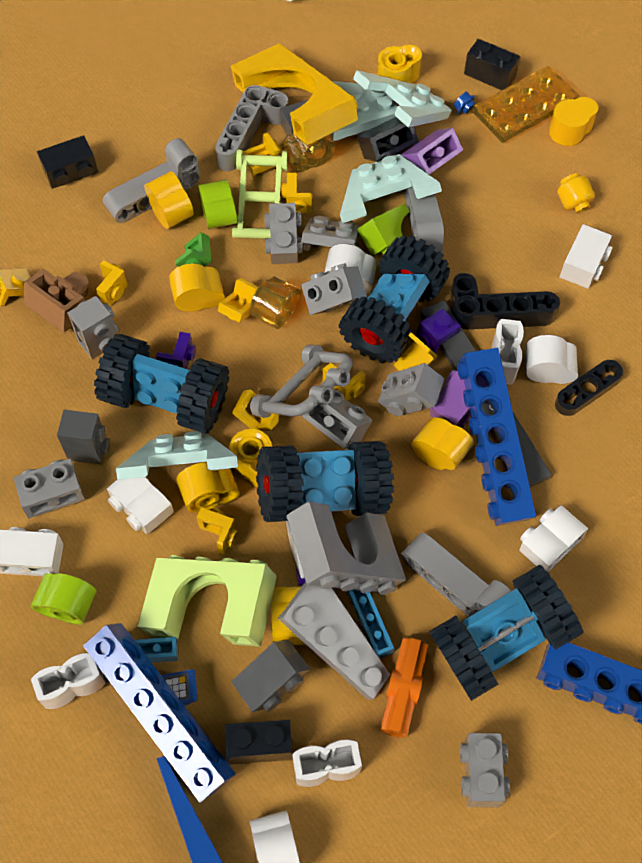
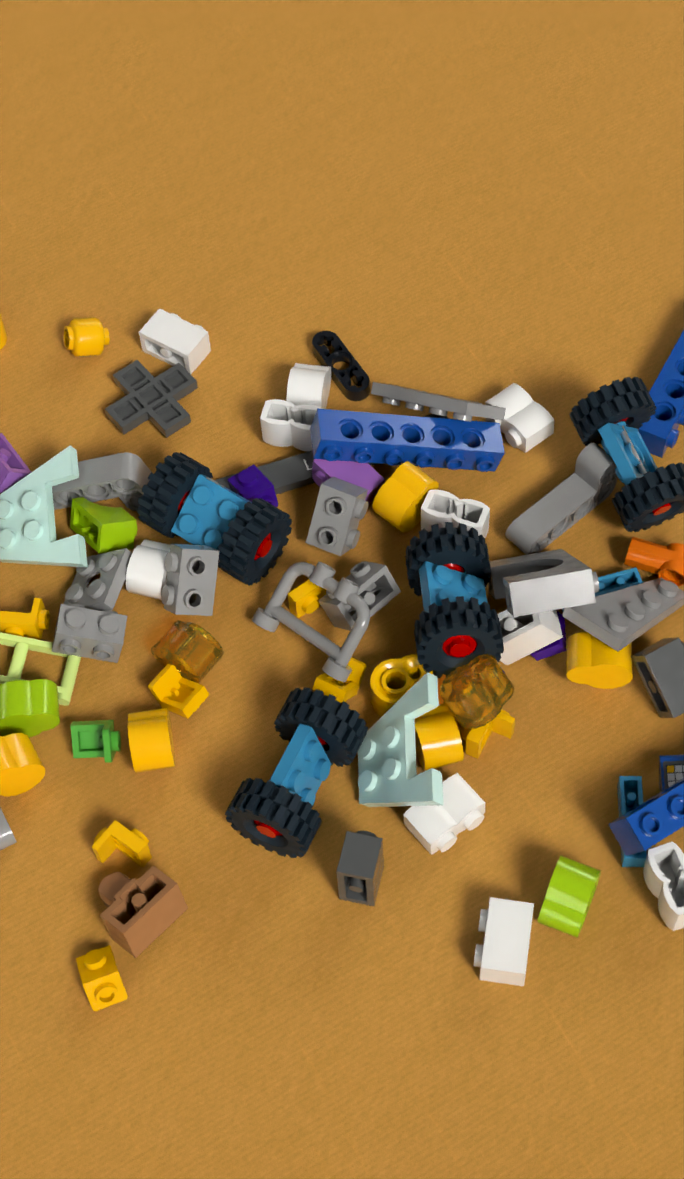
camera: 80 degrees left, 5 degrees down
light grey brick [13,459,85,519] -> none
light grey brick [67,296,119,360] -> none
yellowish green arch [137,555,277,647] -> none
dark purple bracket [156,332,196,369] -> none
yellow bracket [394,333,438,371] -> none
black beam [450,273,560,330] -> none
none -> dark grey plate [105,360,198,438]
none -> light grey wing [371,382,506,422]
none -> white brick [421,489,490,538]
none -> clear yellow piece [440,654,514,729]

